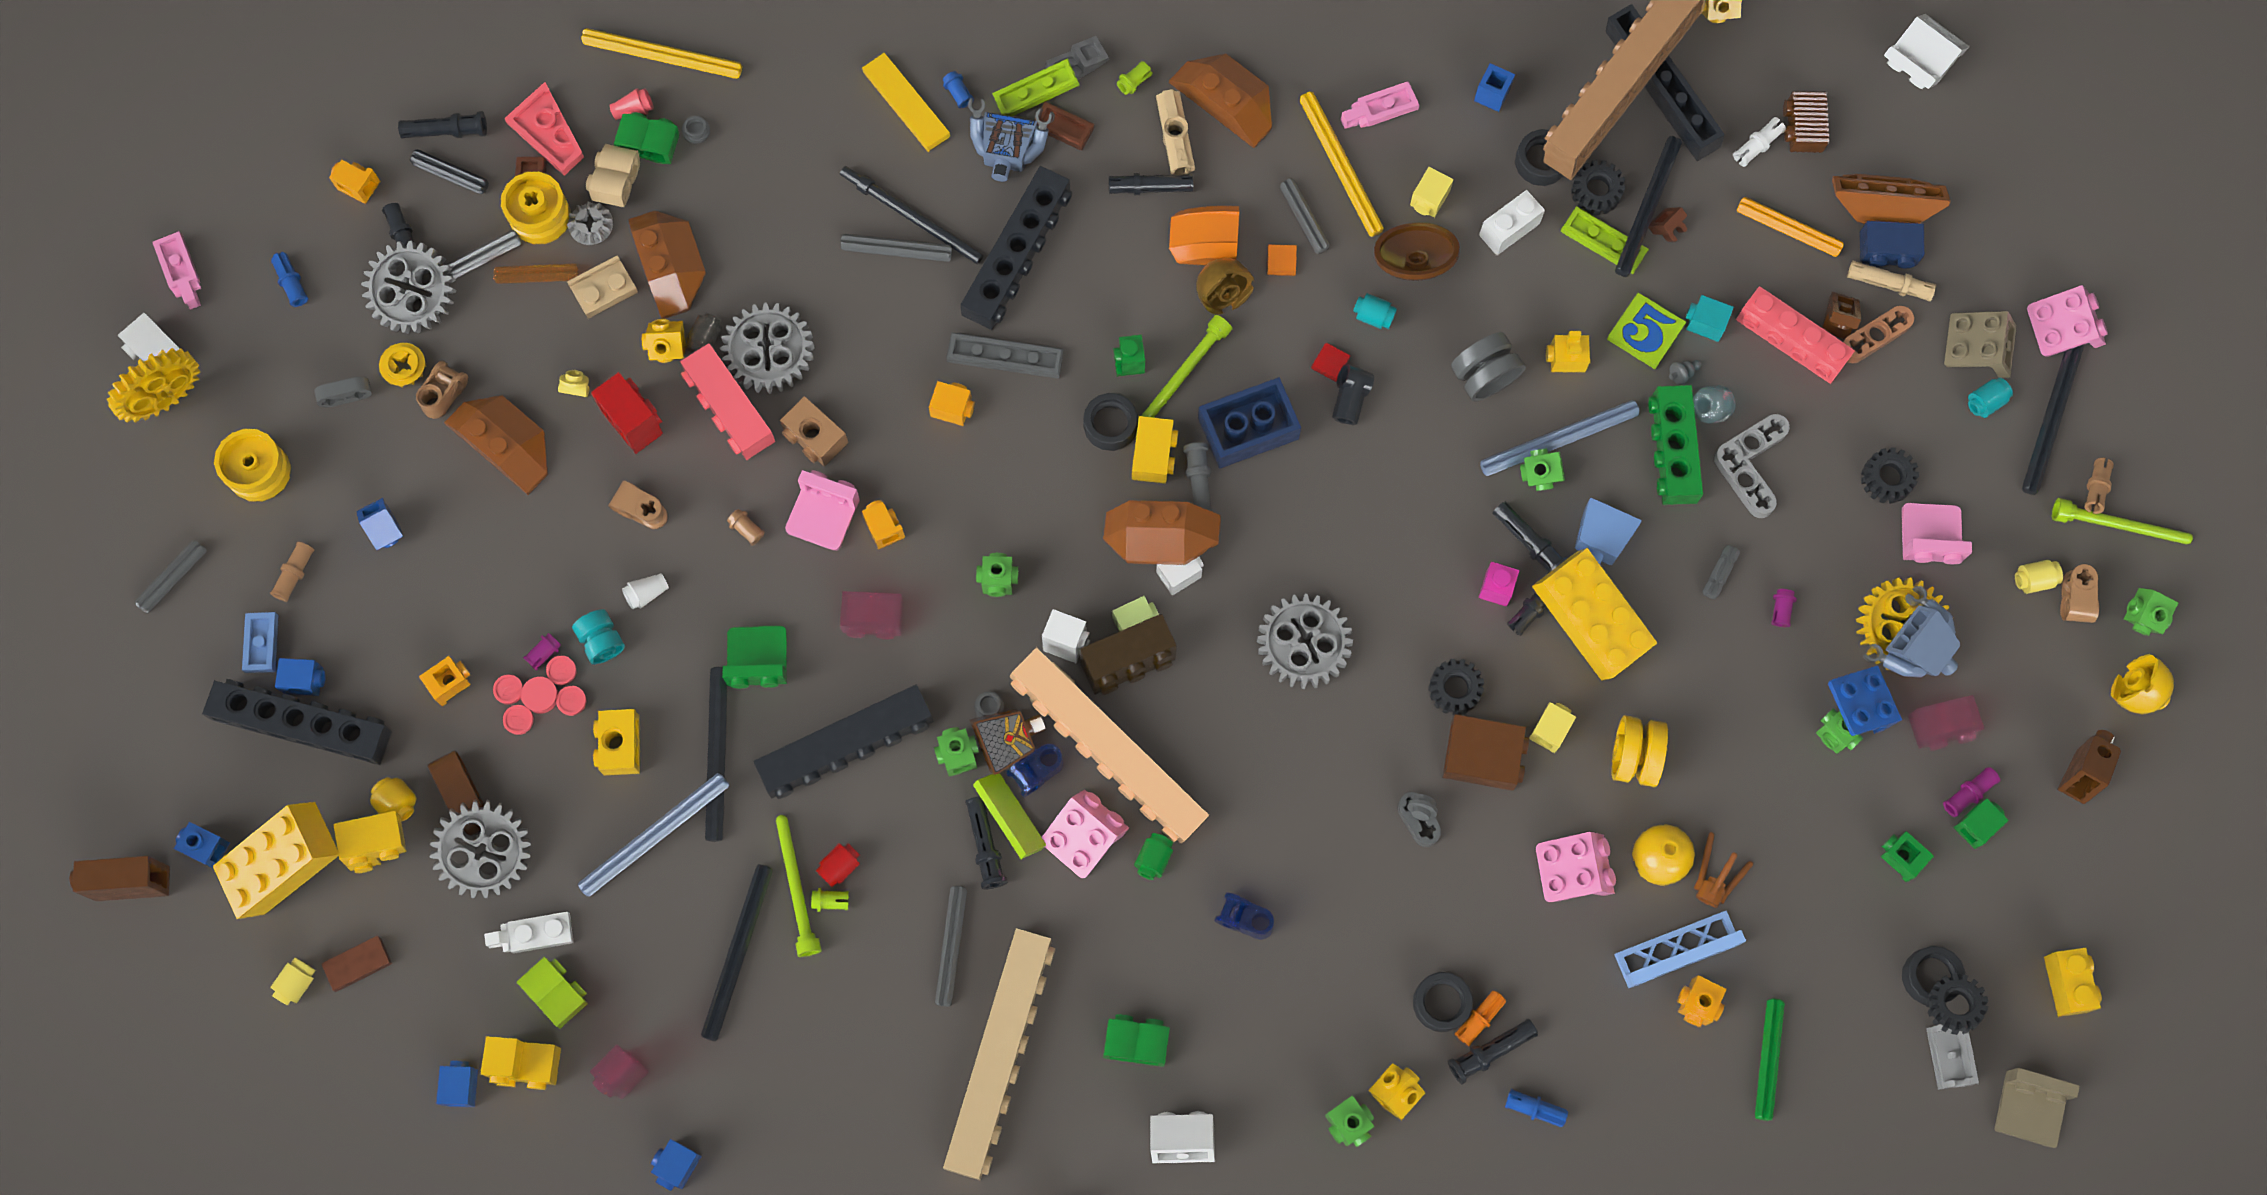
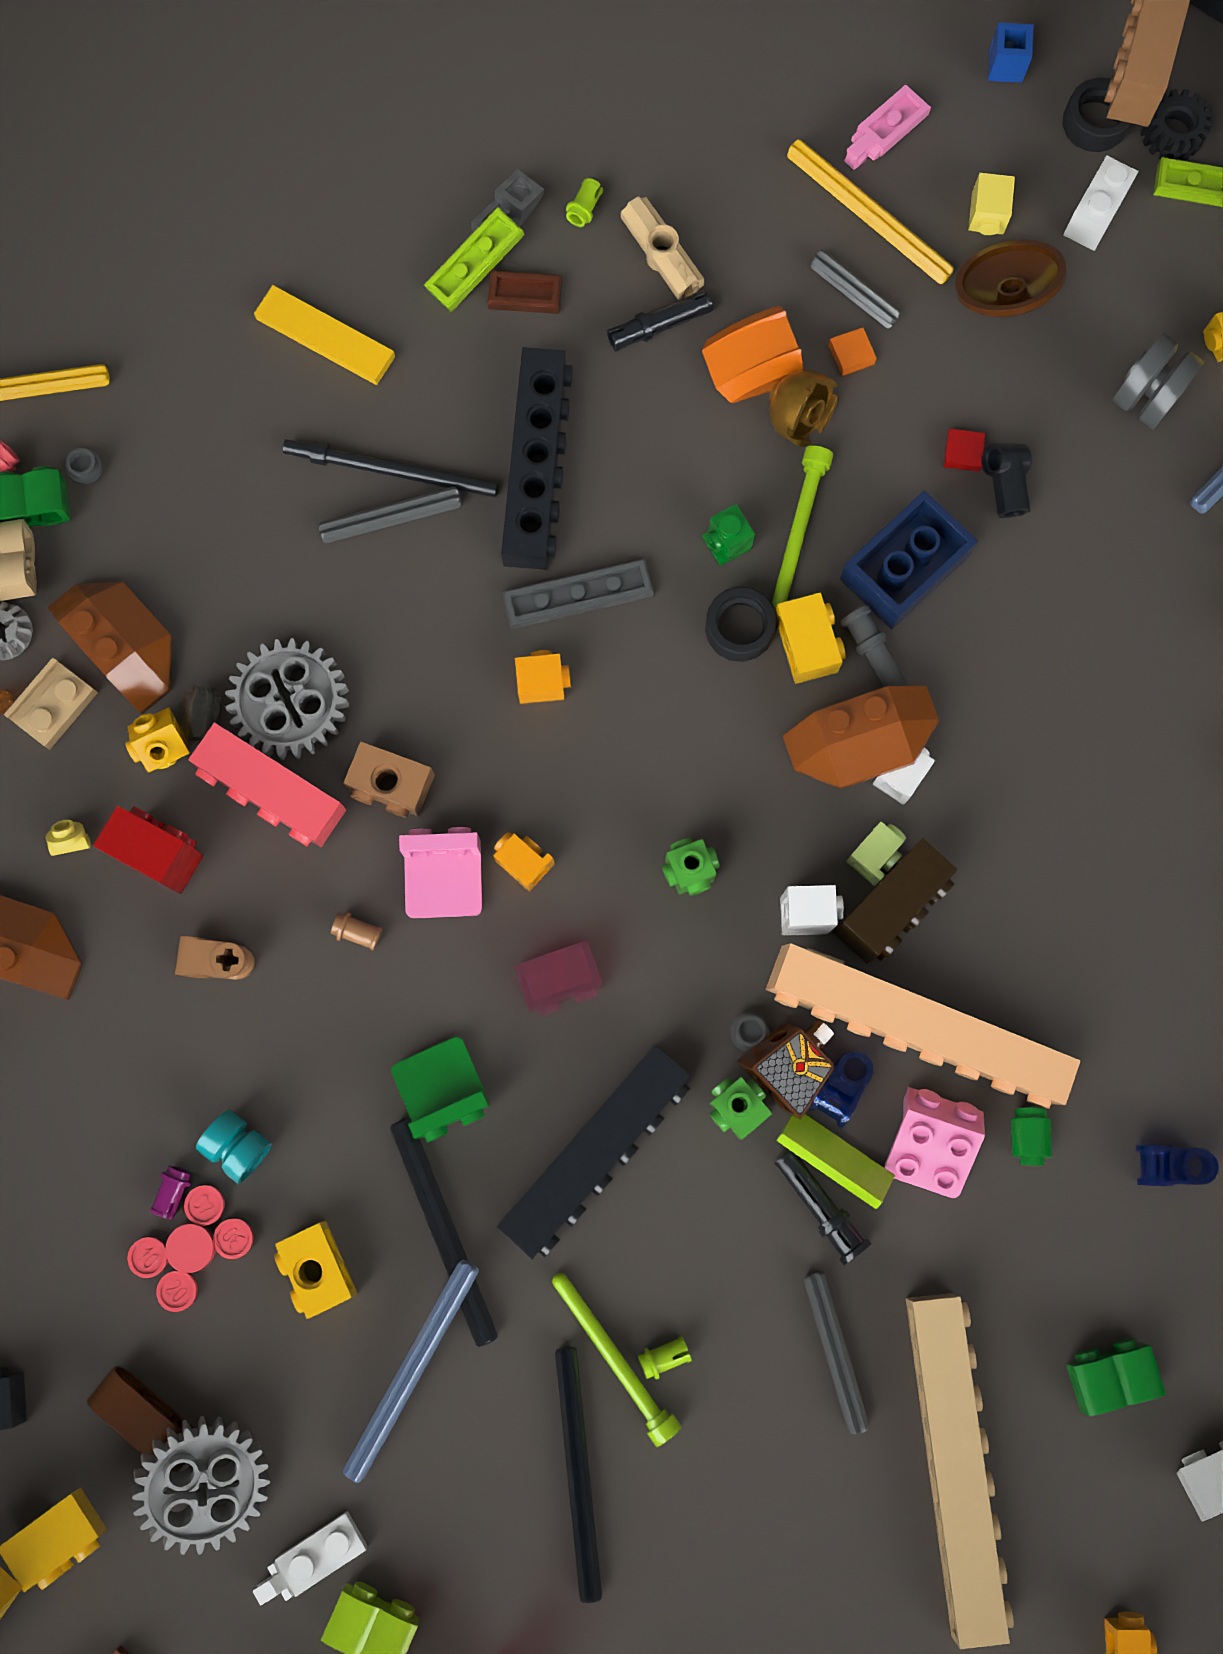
camera: 20 degrees left, 5 degrees up
yellow head [370,777,417,822] -> none
light orange brick [419,656,471,706] -> none
white cone [622,573,669,609] -> none
red brick [815,843,860,887] -> none
blue pin [943,71,974,108] -> none
torso [968,98,1055,182] -> none
dark orange wedge [1169,54,1272,148] -> none
light grey gear [1257,594,1353,689] -> none
teal brick [1353,293,1397,329] -> none

